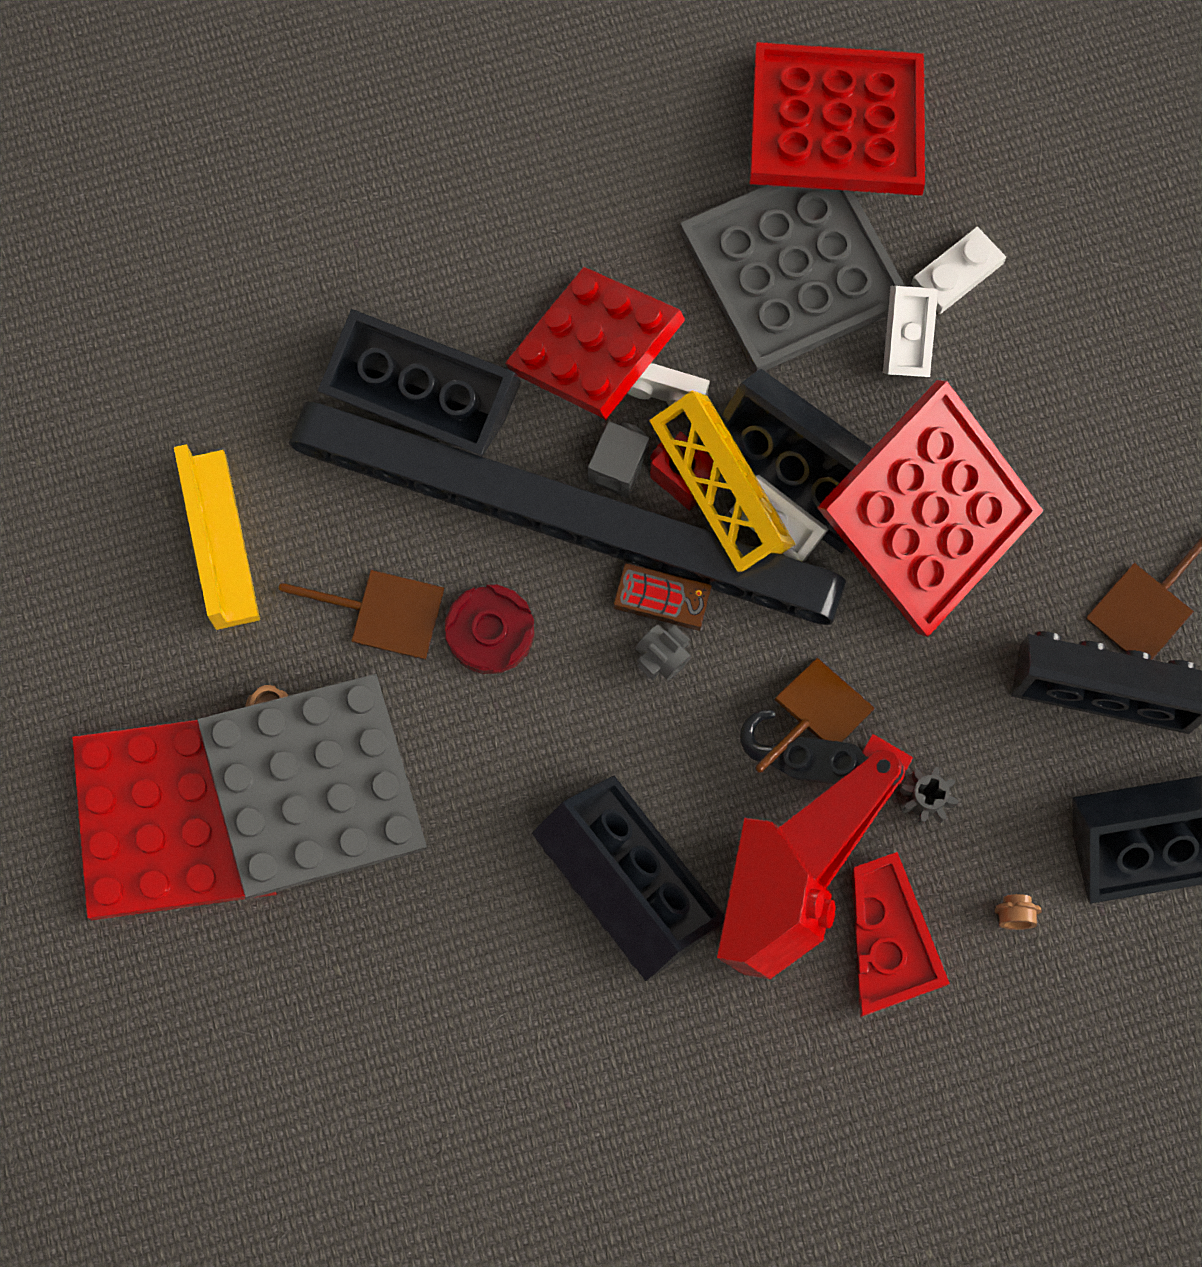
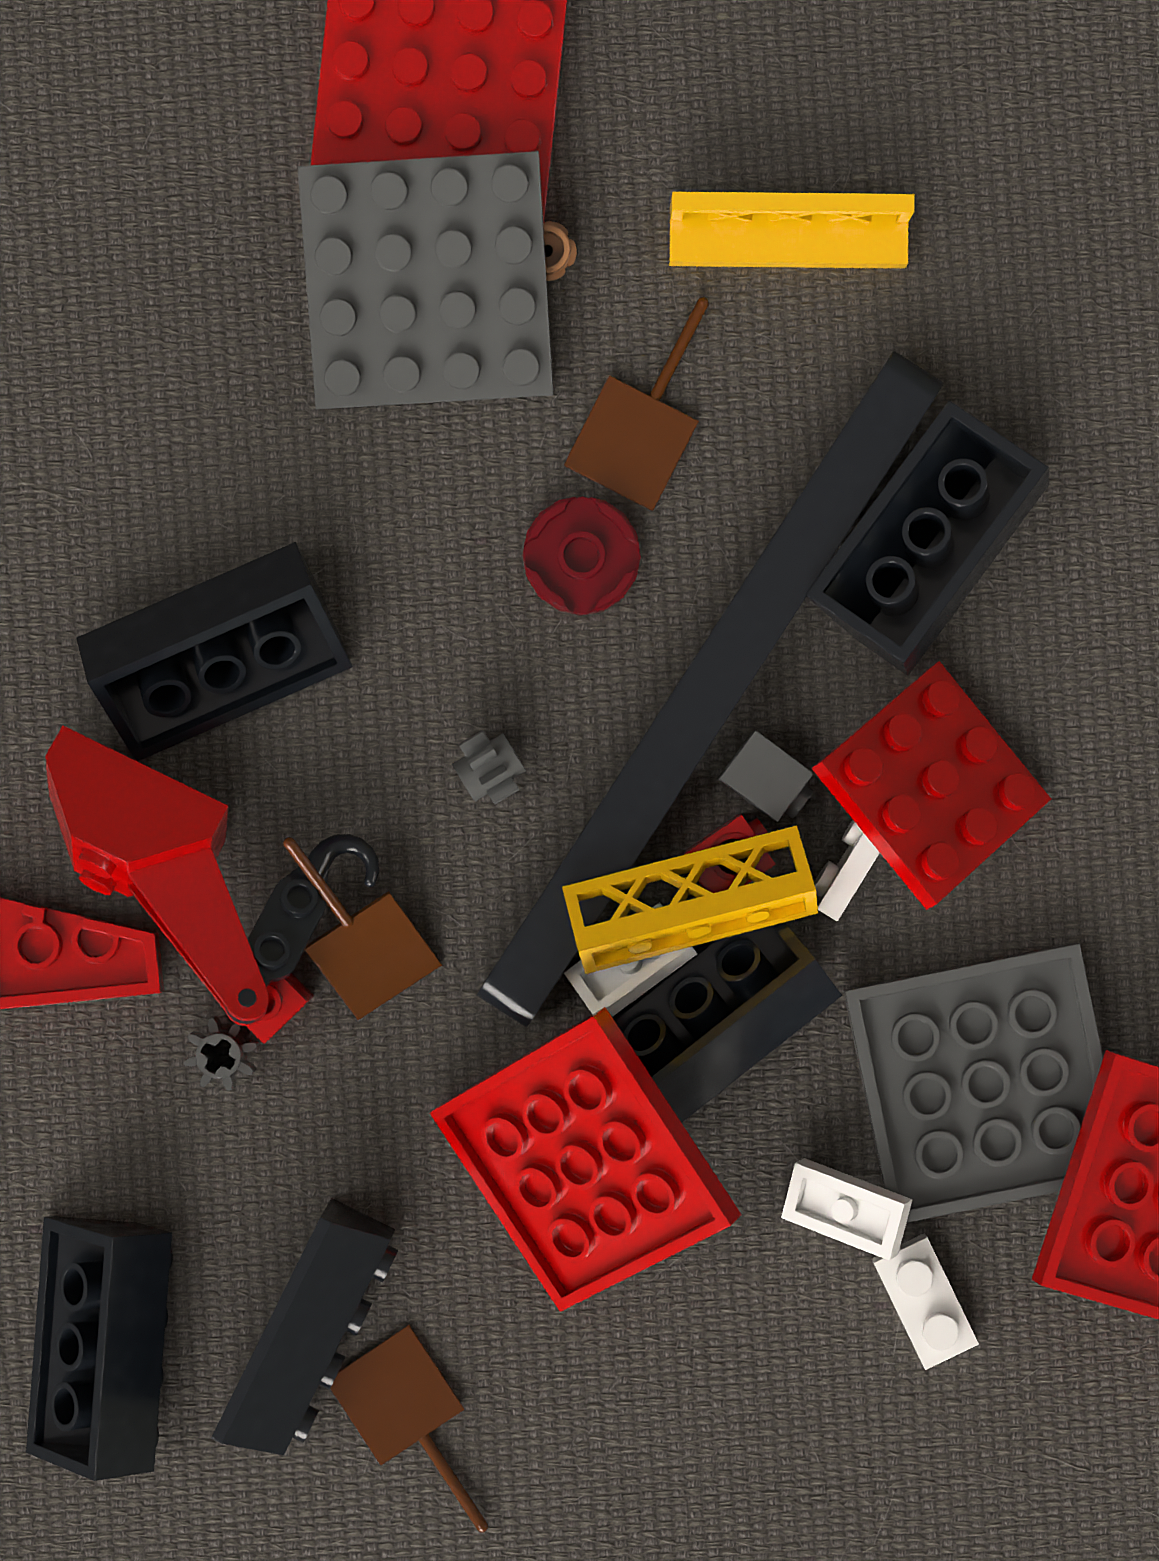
camera: 100 degrees right, 15 degrees up
tile [613,563,712,631] -> none
medium nougat plate [995,894,1041,930] -> none

